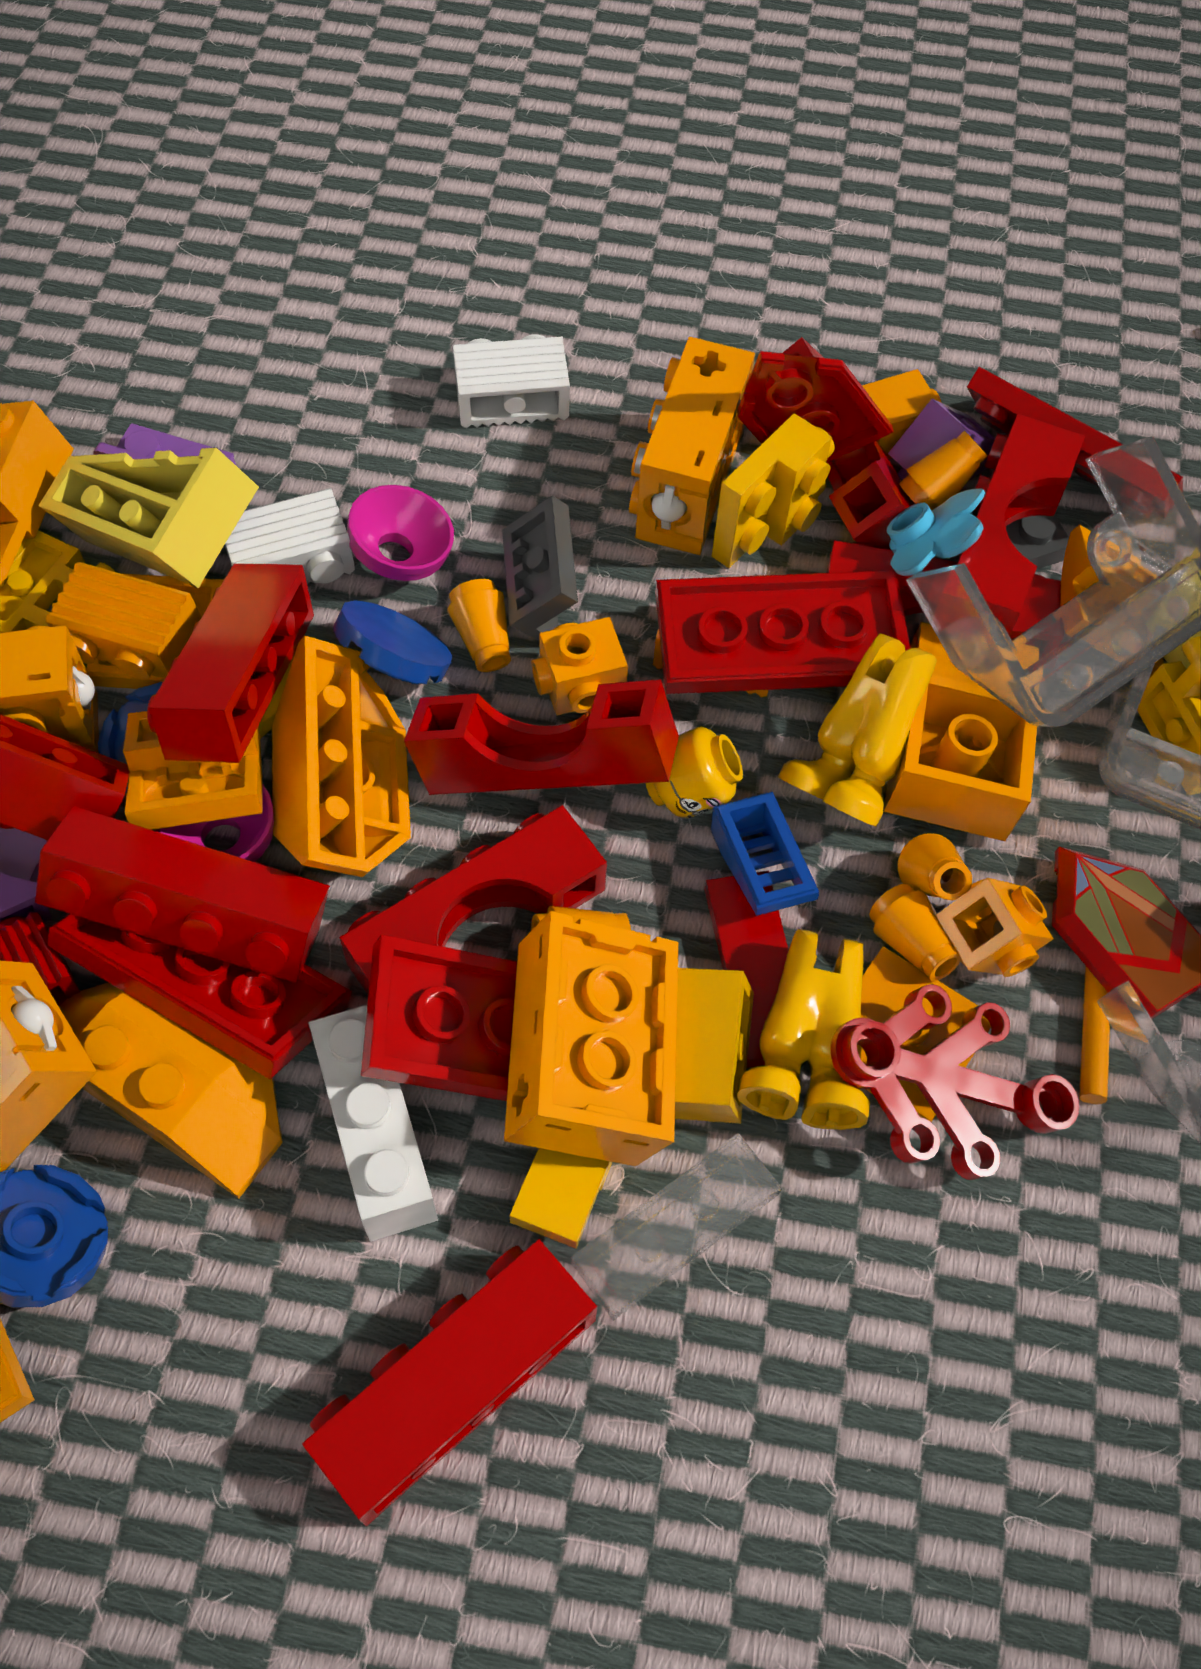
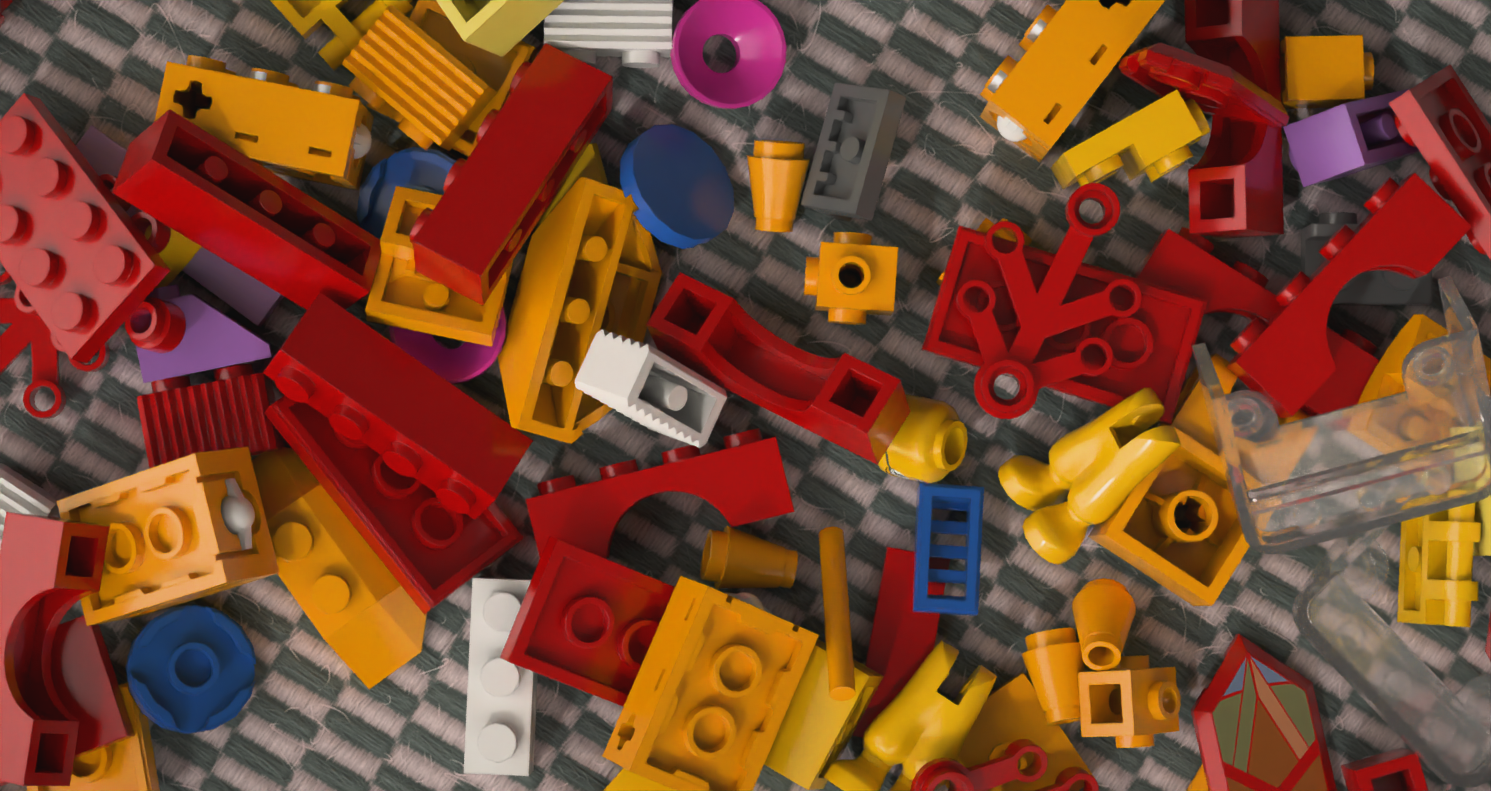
camera: 20 degrees right, 25 degrees up
medium azure plate [887,488,985,576] -> none
light orange cone [899,430,988,510] -> none
none -> white brick [575,329,727,448]
none -> light orange bar [818,526,856,701]
none -> red plant [955,183,1142,419]

